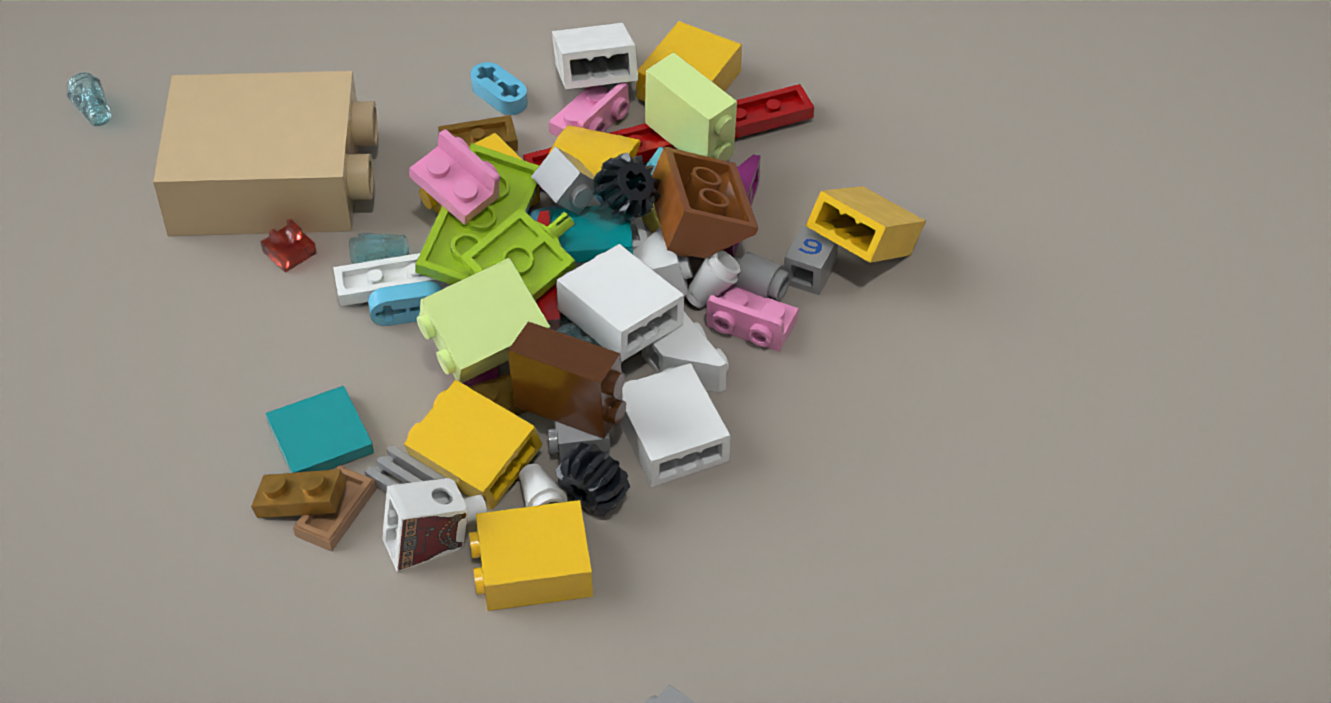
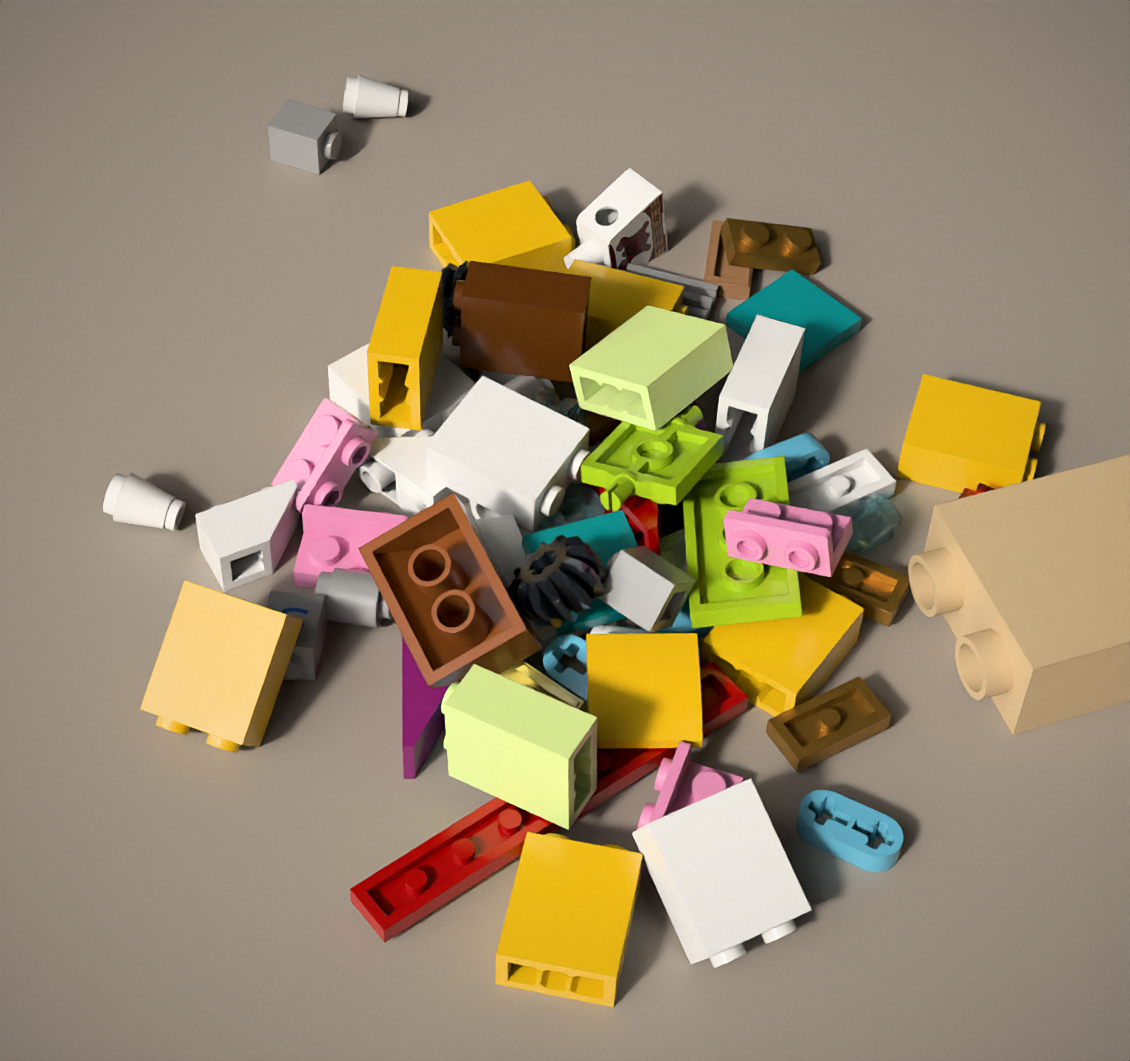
camera: 160 degrees right, 0 degrees up
none -> white cone [103,473,186,531]
none -> white slope [195,479,300,592]
none -> bright pink bracket [271,398,378,513]
none -> yellow brick [367,266,443,431]
none -> white brick [715,315,805,463]
none -> pearl gold plate [801,550,910,627]
none -> yellow brick [896,374,1046,496]

